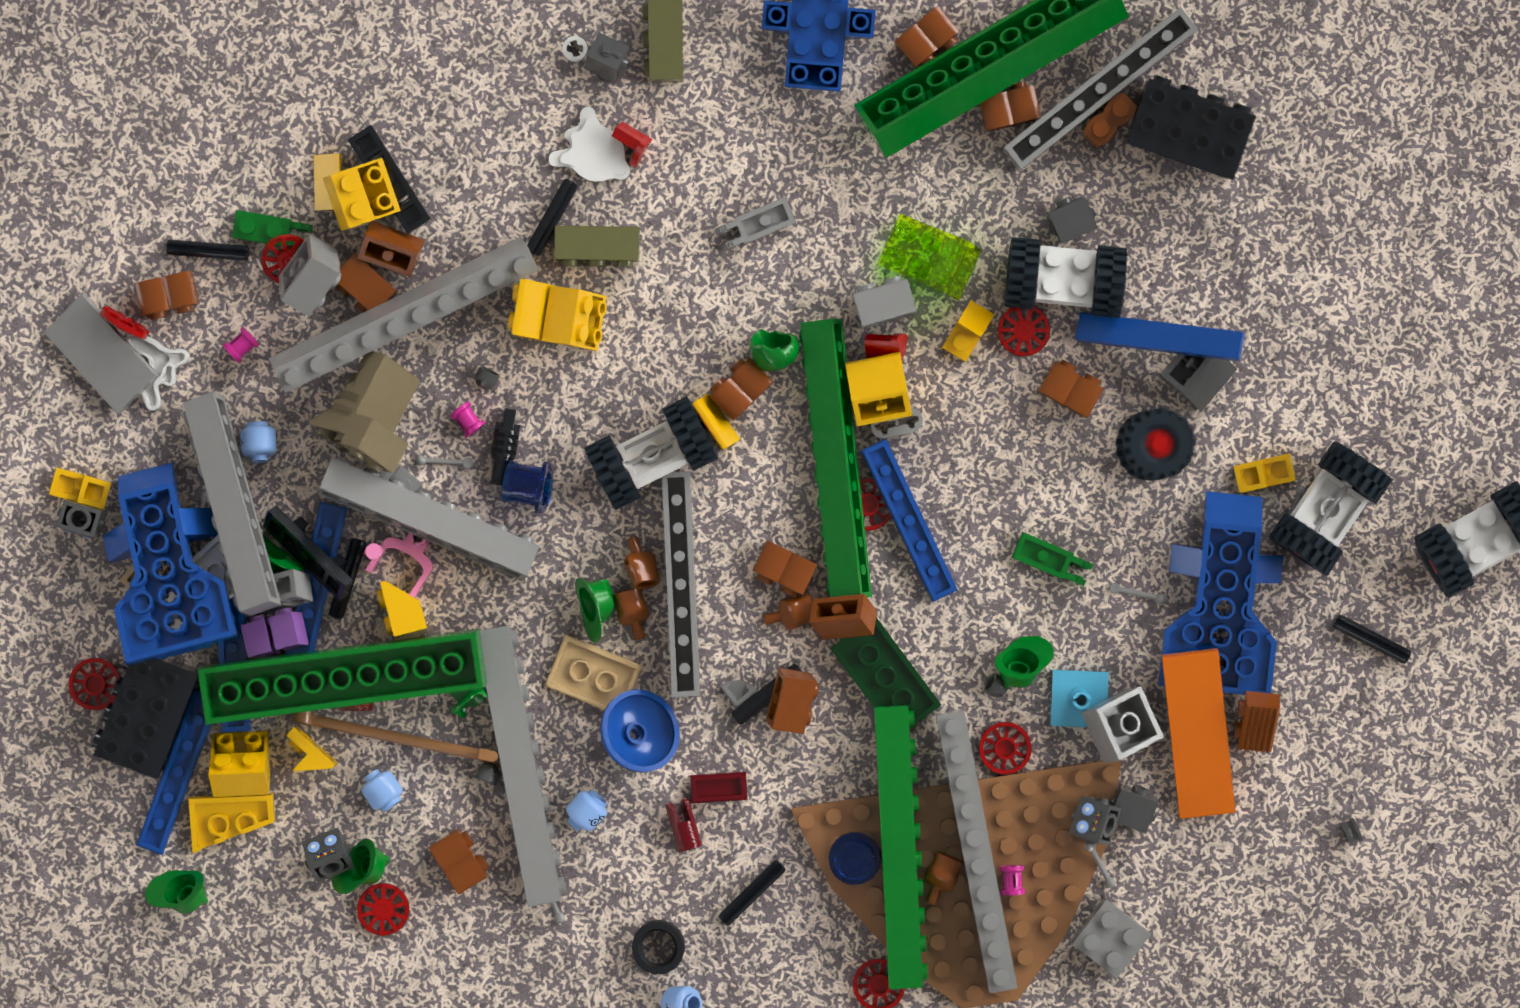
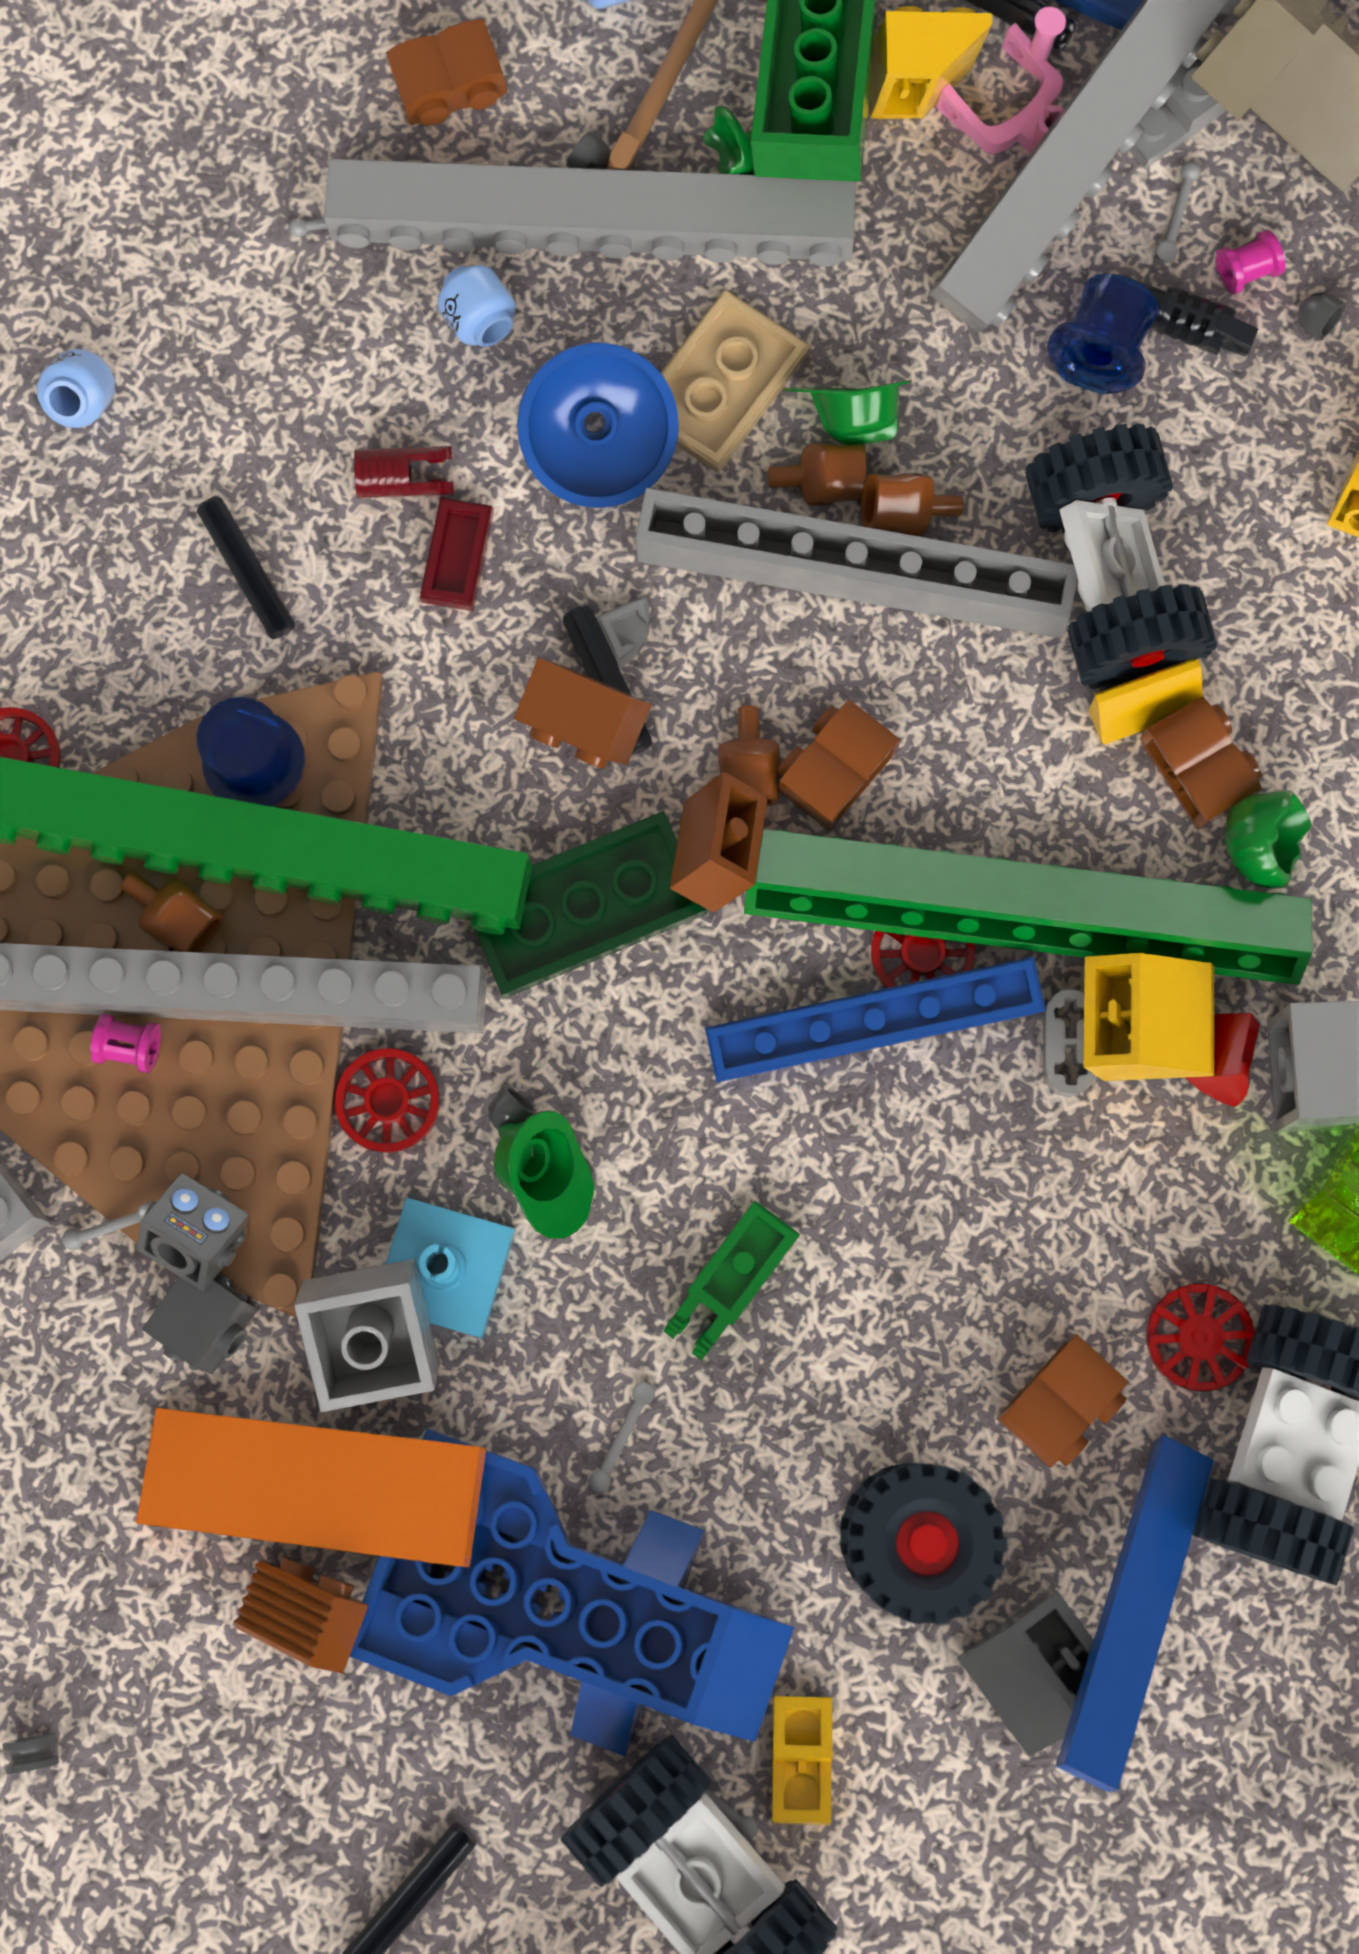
camera: 120 degrees right, 10 degrees down
black tyre [632,920,685,974] -> none
yellow slope [942,300,995,362] -> none

